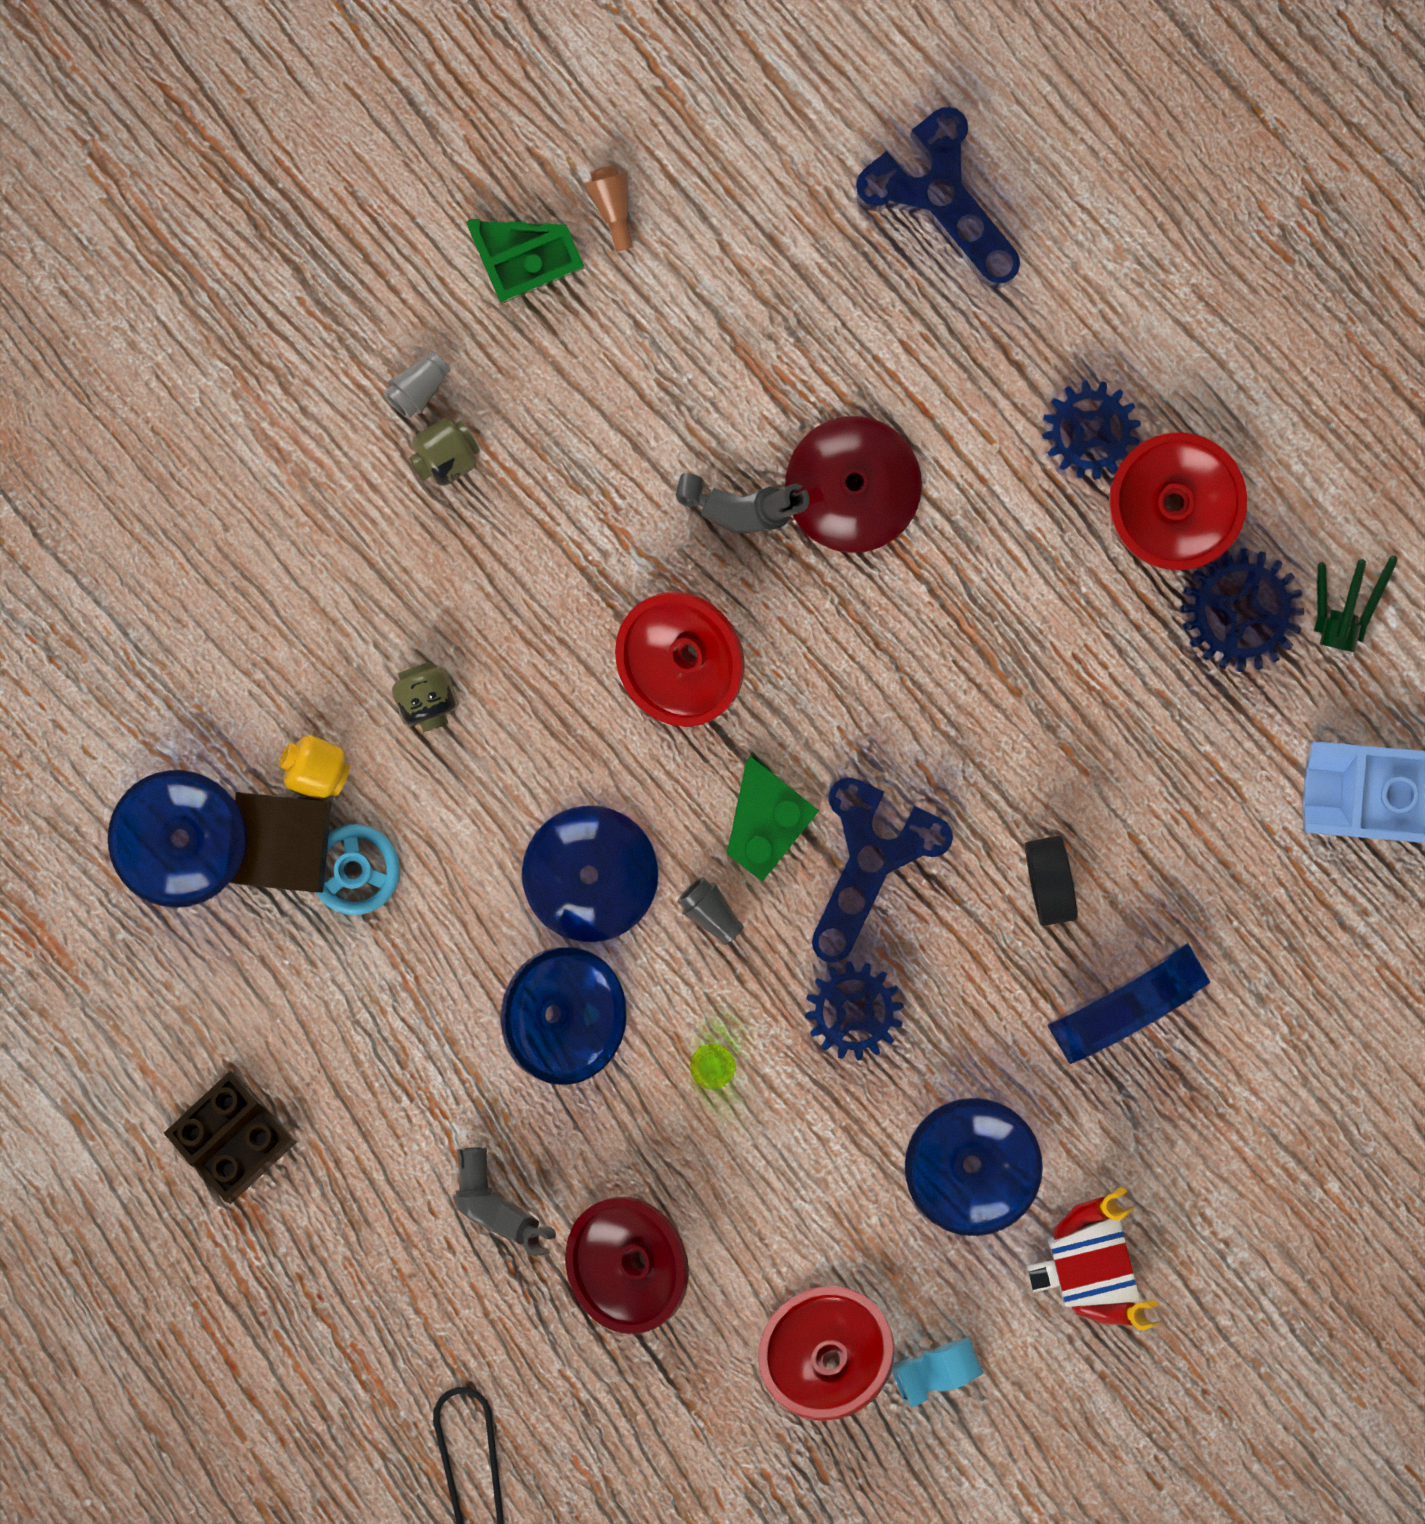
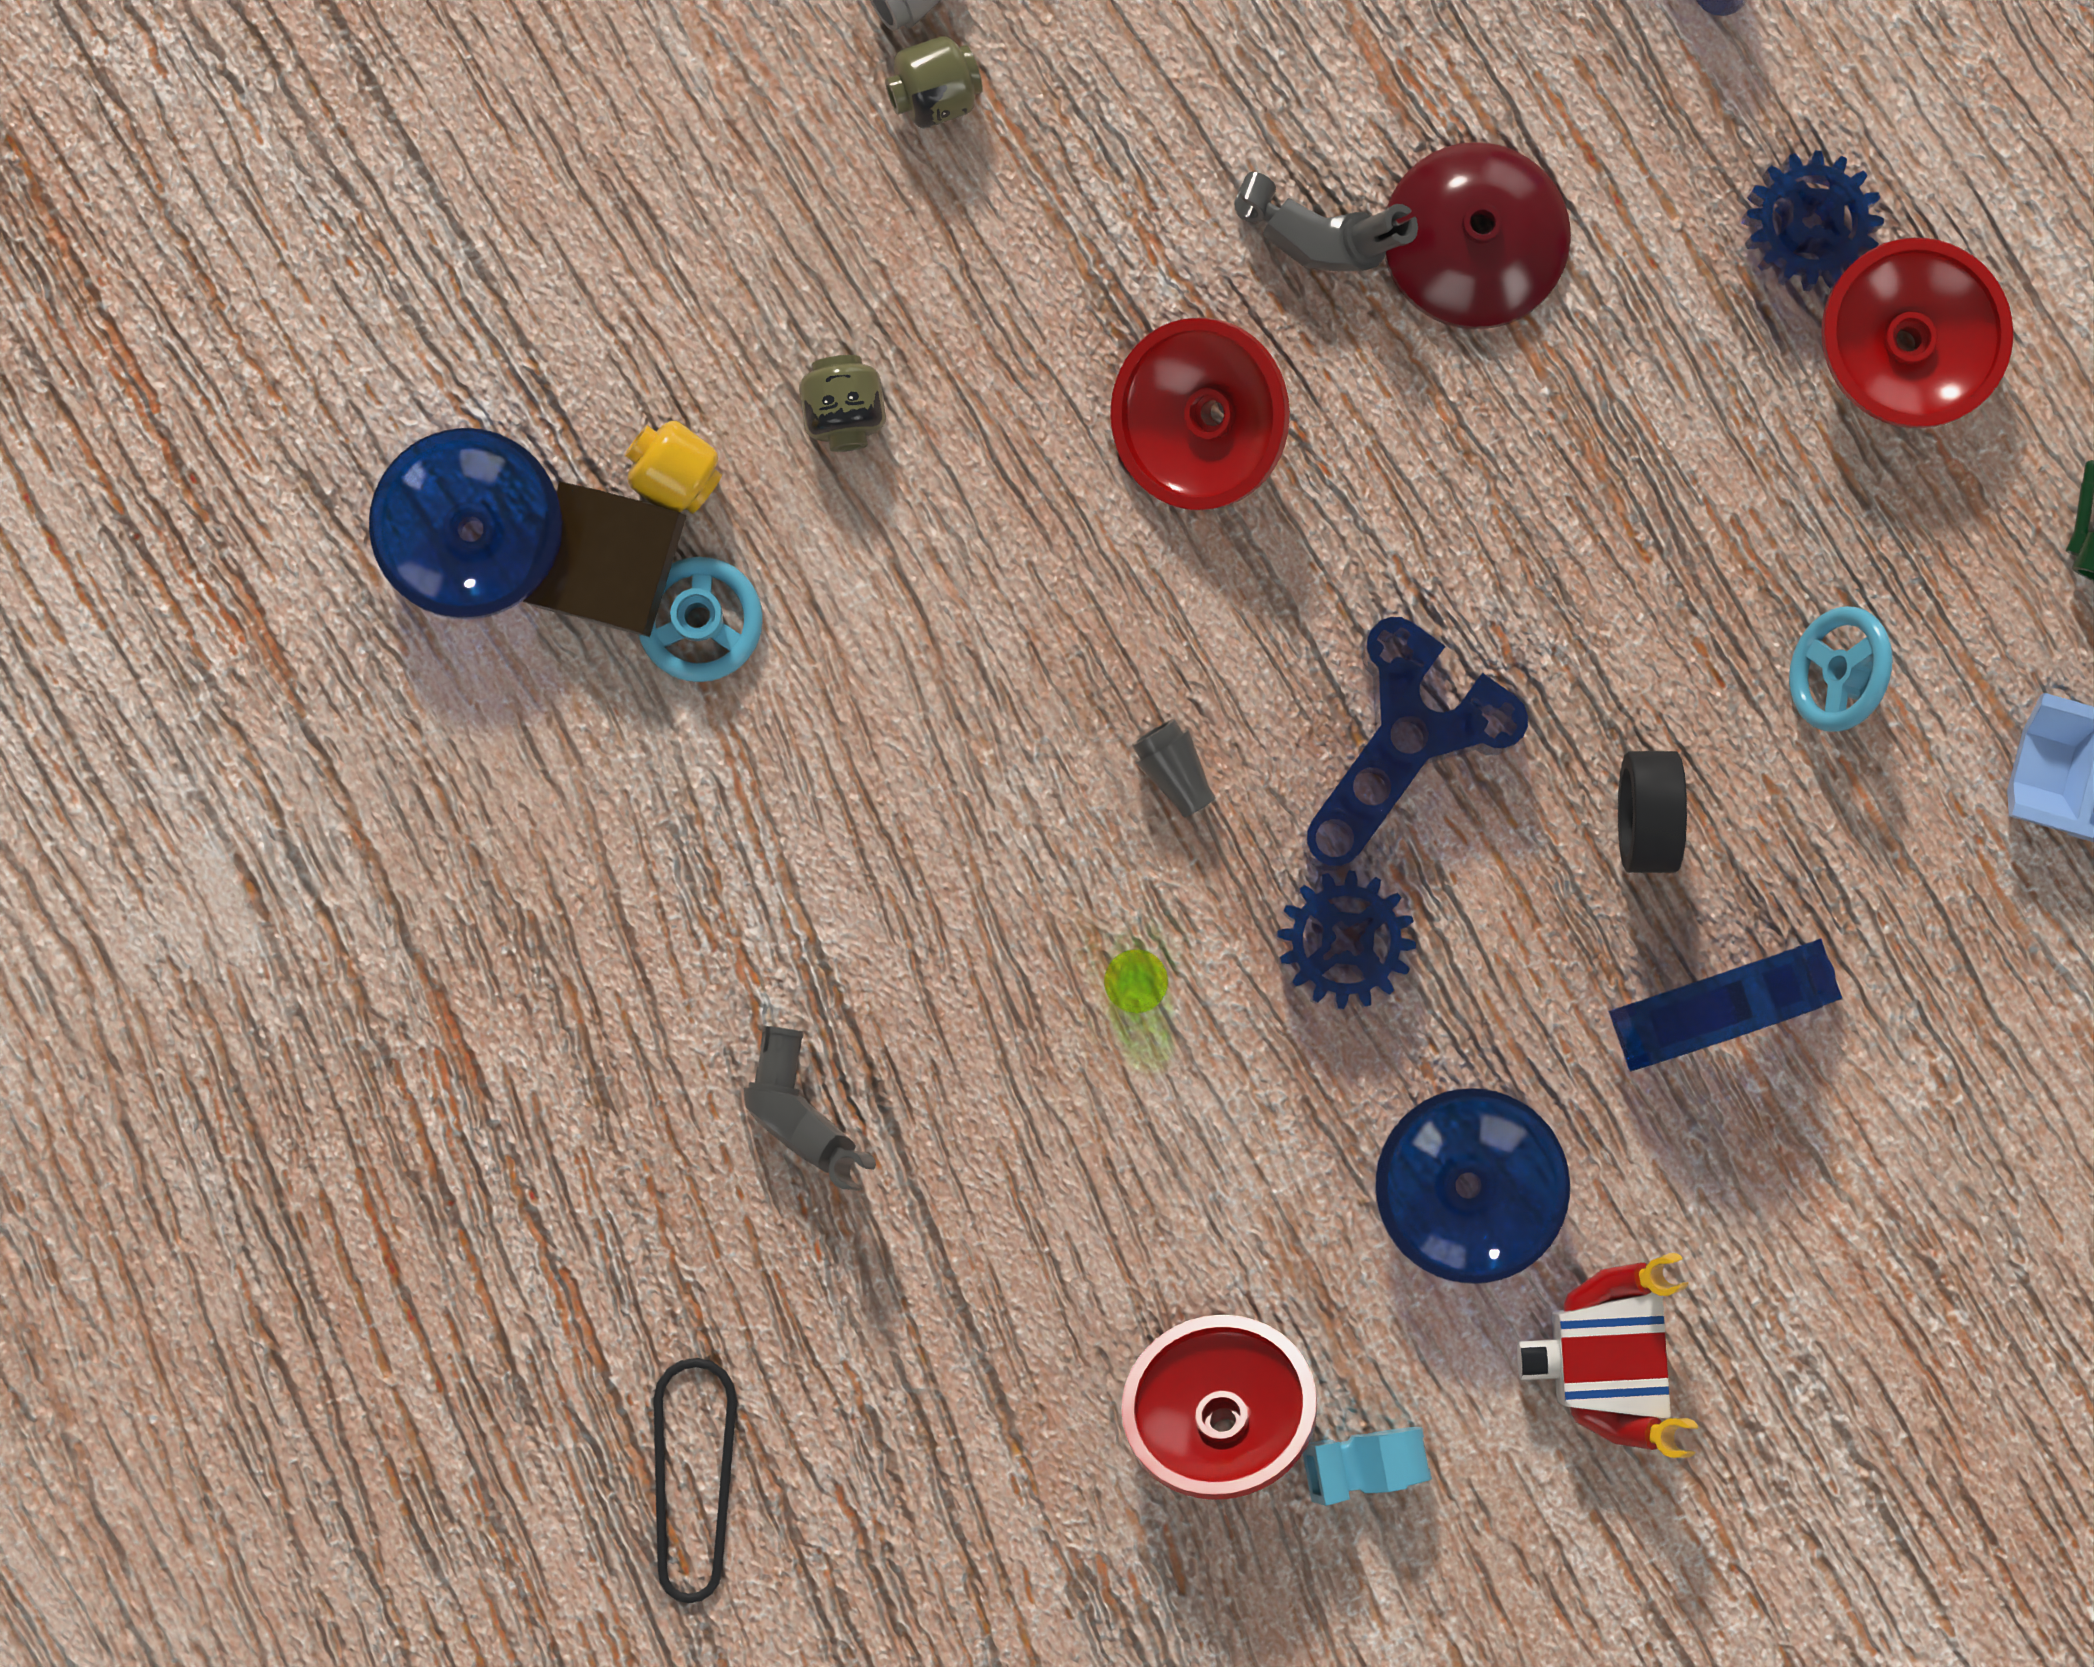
camera: 10 degrees right, 5 degrees down
dark brown slope [164,1071,297,1204] -> none
clear blue dish [501,947,627,1085] -> none
clear blue dish [522,806,659,942] -> none
dark red dish [565,1196,689,1334] -> none
green wing [727,756,819,882] -> none
clear blue gear [1179,548,1304,672] -> none
none -> medium azure piece [1789,606,1893,732]

